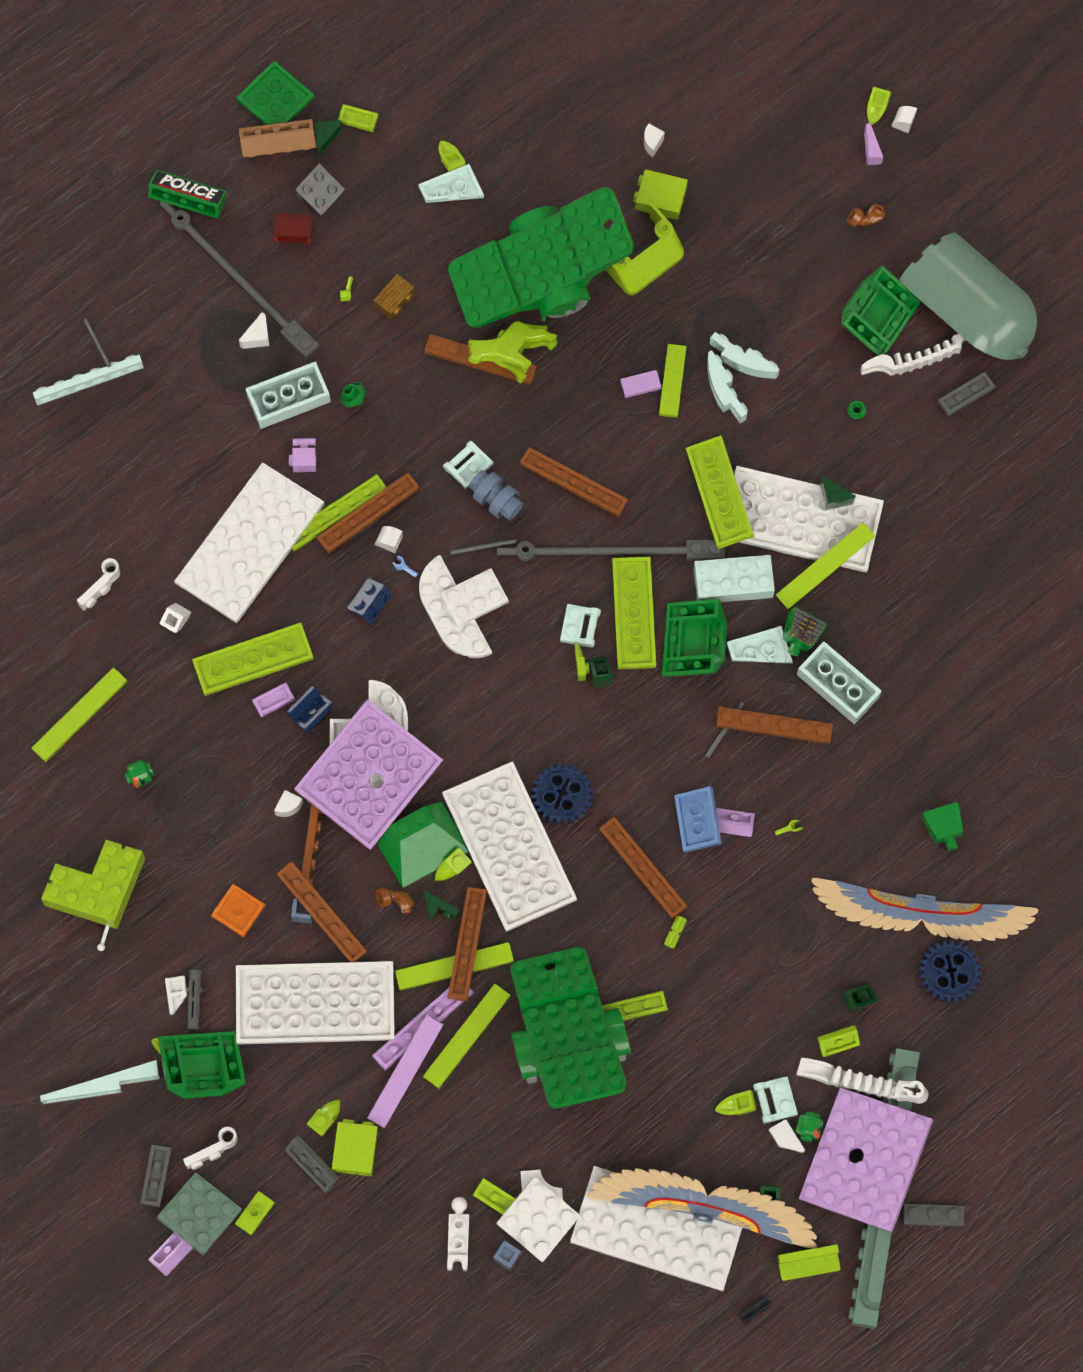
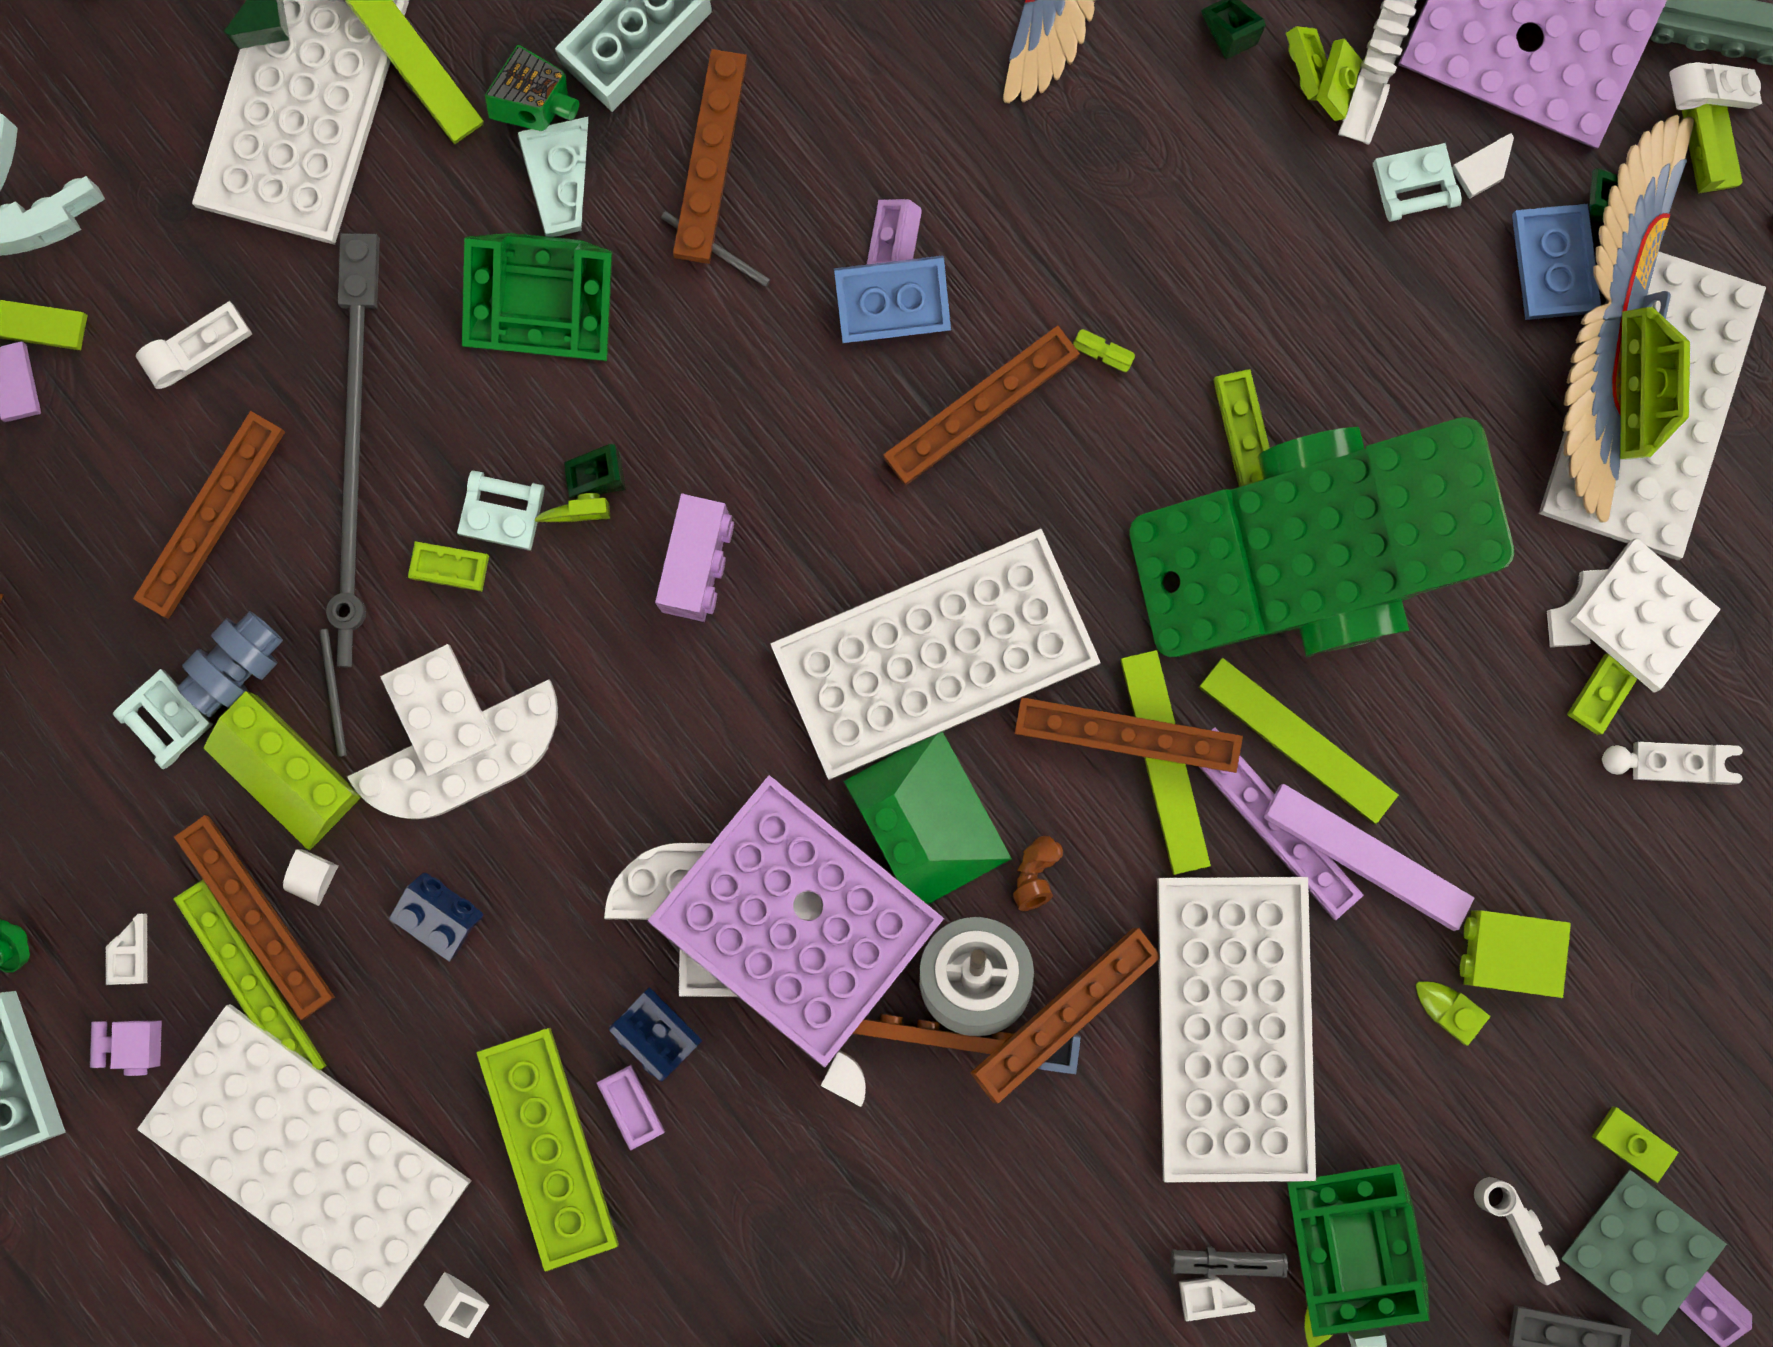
camera: 90 degrees left, 10 degrees up
orange tile [211,884,266,938] -> none
dark grey plate [285,1135,339,1193] -> none
light blue hand [393,556,418,578] -> none
dark green slope [424,891,460,924] -> none
lime plate [435,847,471,881] -> none
sand blue panel [493,1240,521,1271] -> none
dark blue gear [531,763,594,826] -> none
lime plate [612,557,656,670] -> none
lime plate [686,436,754,549] -> none
light aqua brick [694,555,775,602] -> none
lime plate [715,1090,756,1116] -> none
lime hand [775,820,803,835] -> none
green head [796,1111,824,1142] -> none
none -> white tile [106,914,147,985]
none -> white plate [136,301,252,389]
none -> lime slope [204,691,361,850]
none -> lime plate [408,541,489,592]
none -> lavender brick [655,494,734,622]
none -> wheel [920,917,1034,1036]
none -> lime plate [1316,38,1362,121]
none -> medium blue plate [1512,204,1601,320]
none -> lime wedge [1620,307,1690,460]
none -> white plate [1669,62,1762,110]

